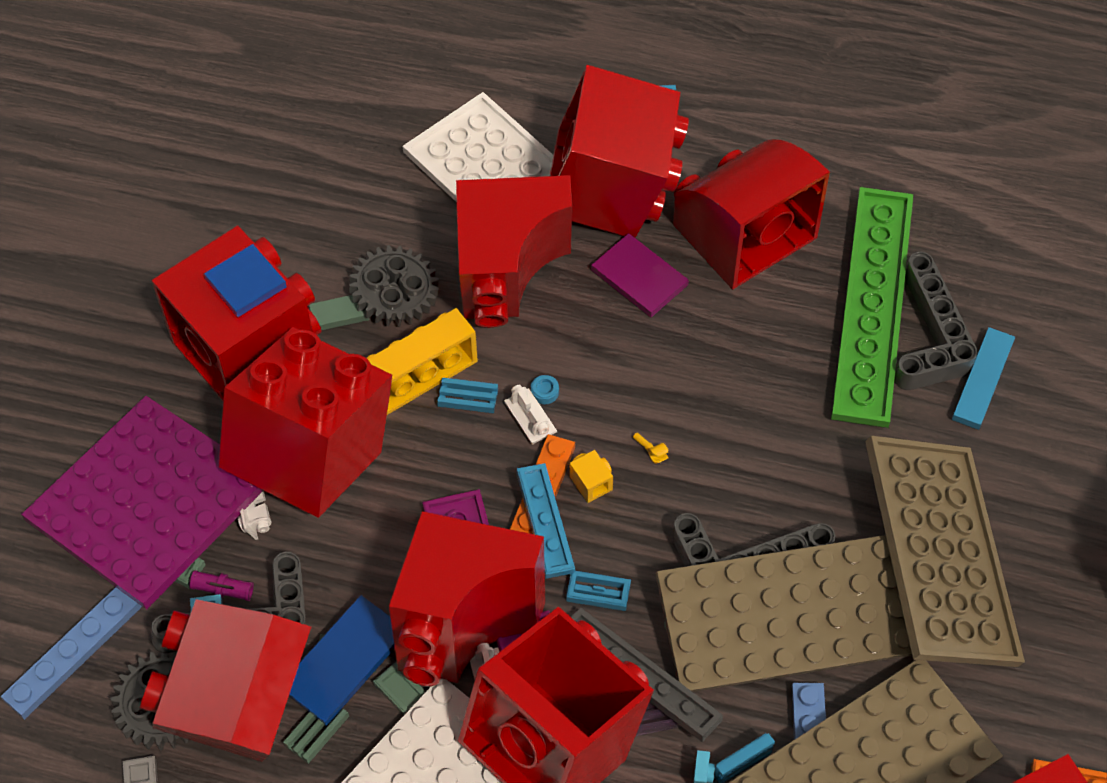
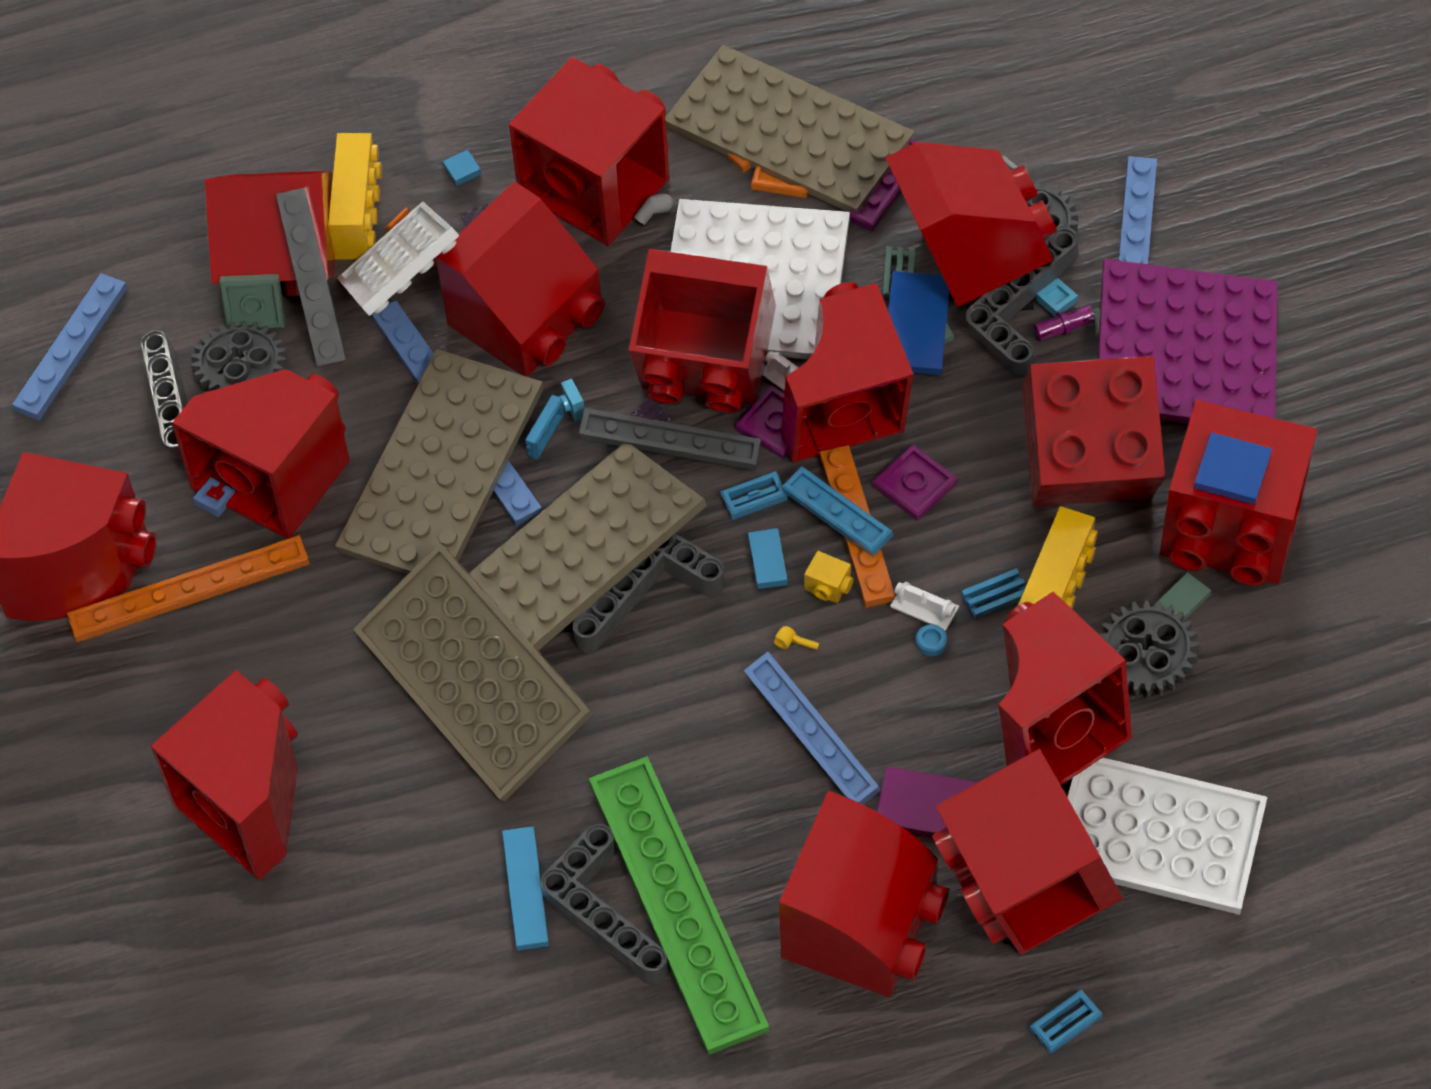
camera: 150 degrees right, 0 degrees up
none -> medium blue plate [744,651,881,805]
none -> dark azure tile [748,528,788,589]

